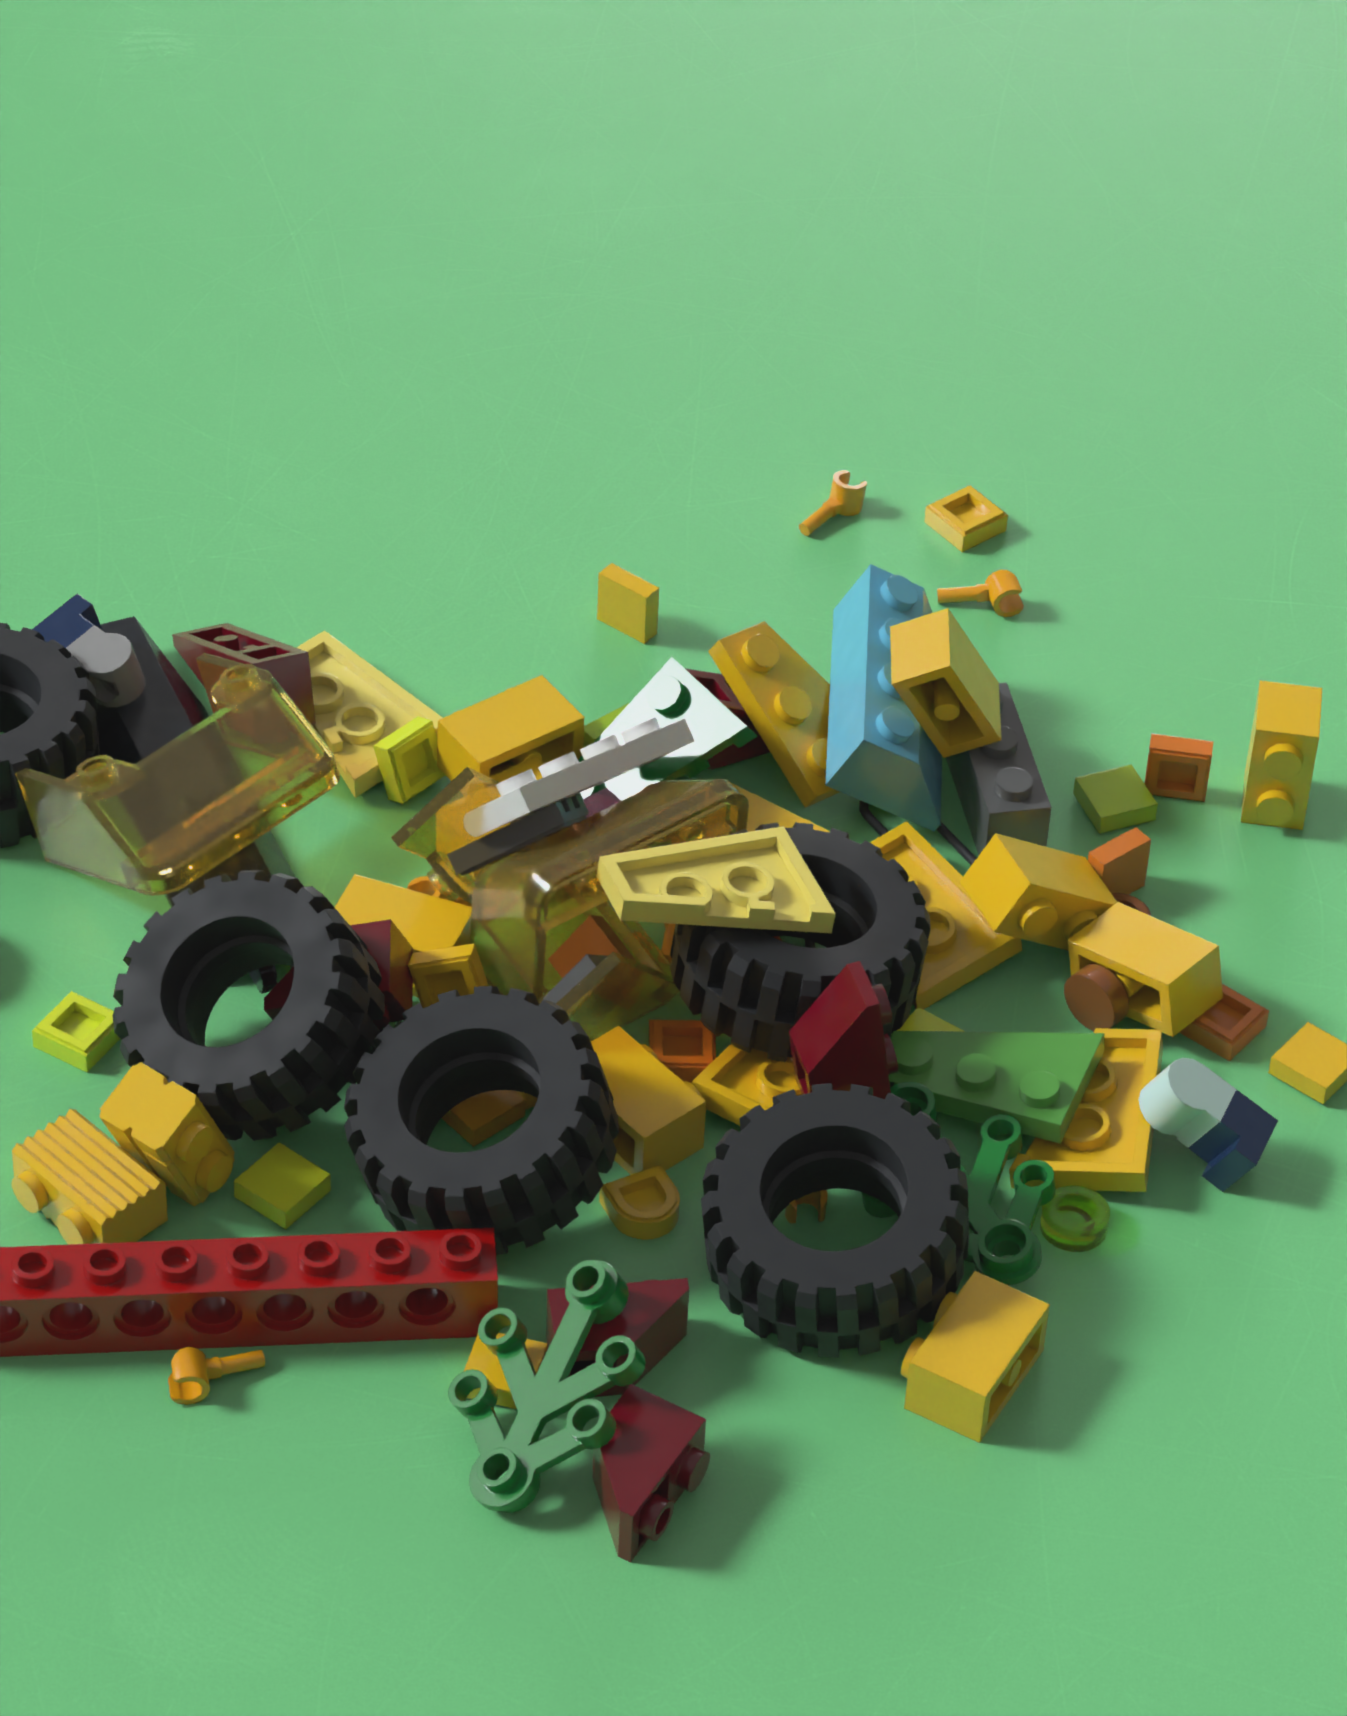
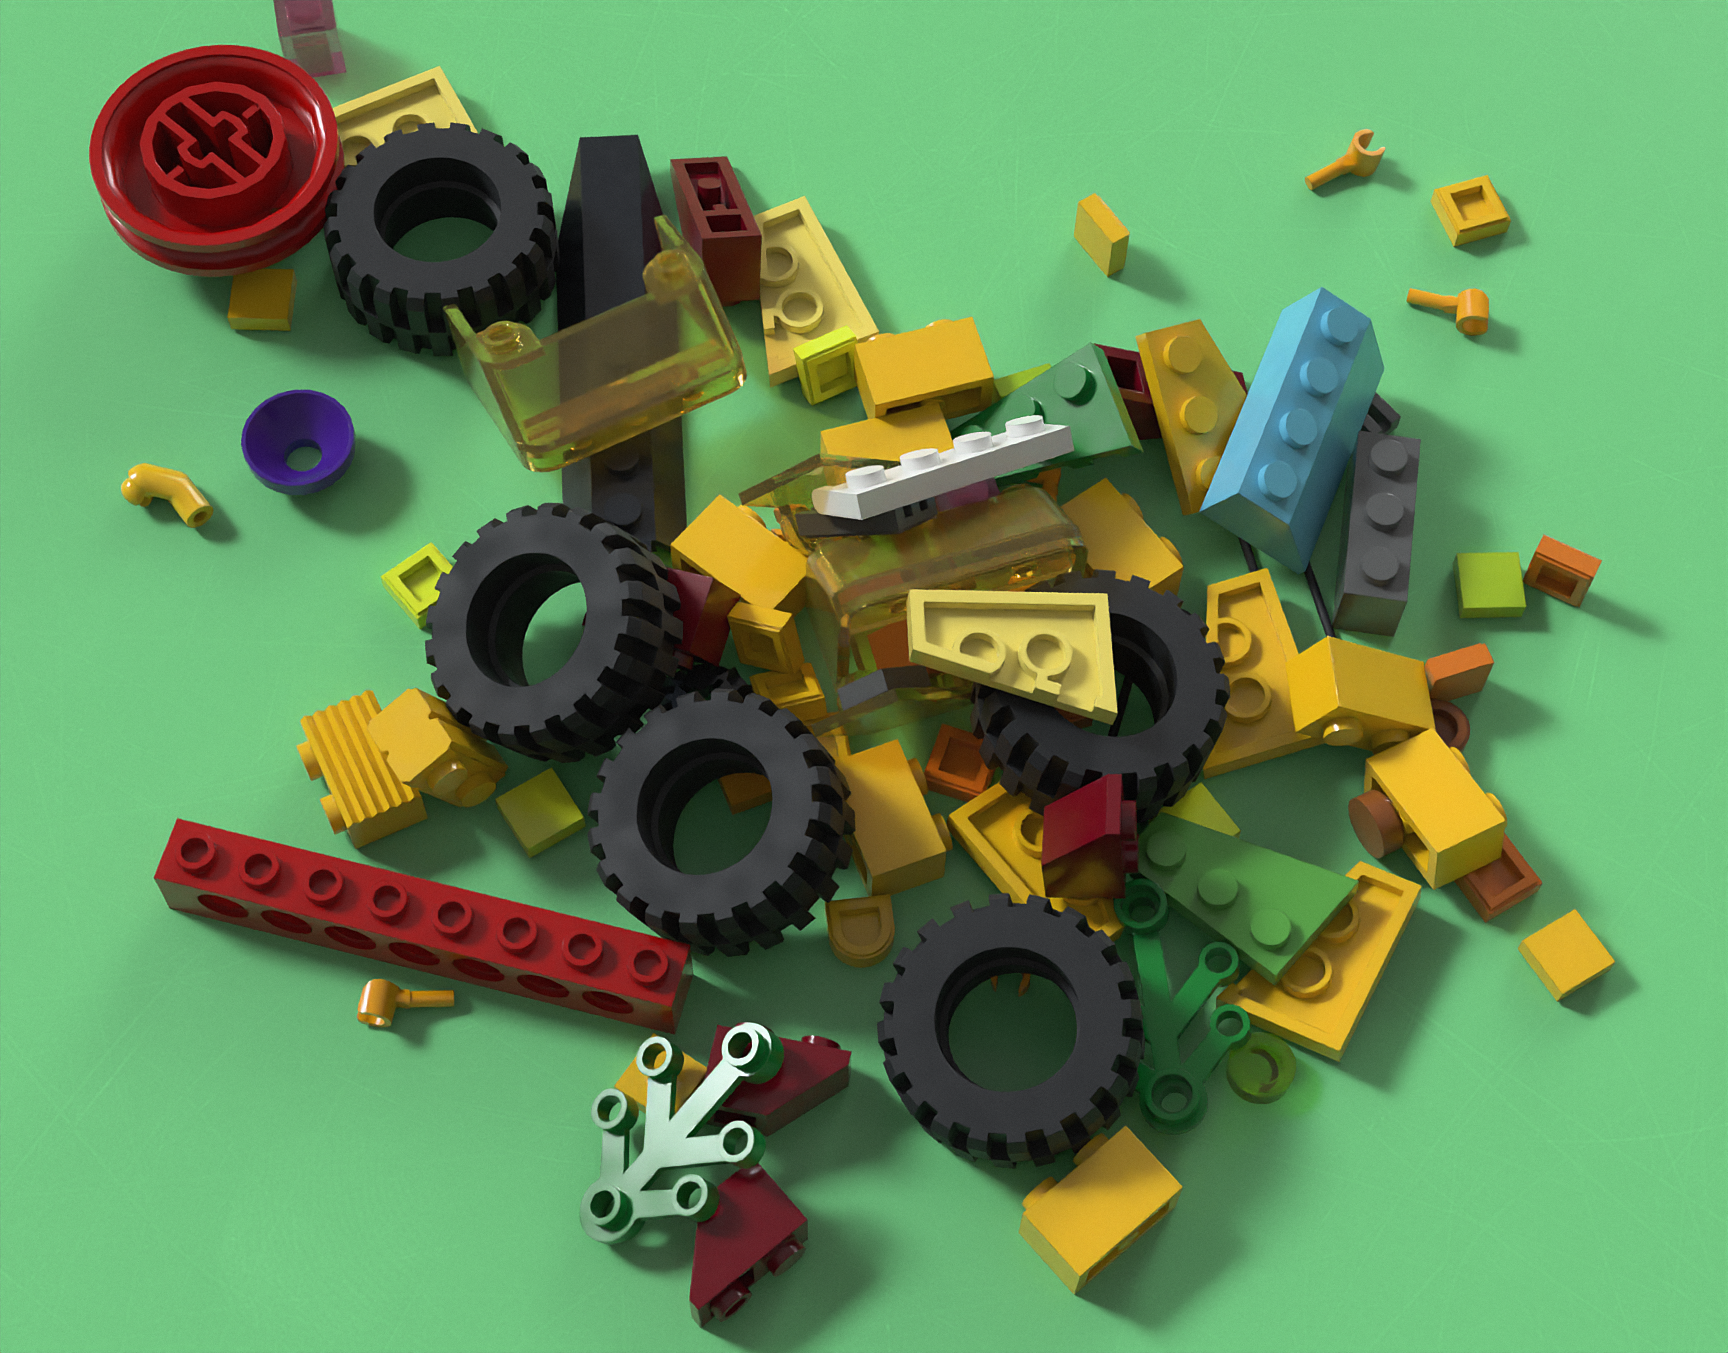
camera: 20 degrees right, 20 degrees up
light grey leg [32,594,146,707] -> none
yellow brick [890,608,1001,758] -> none
leg [1138,1058,1278,1192] -> none
yellow brick [1241,680,1322,830] -> none

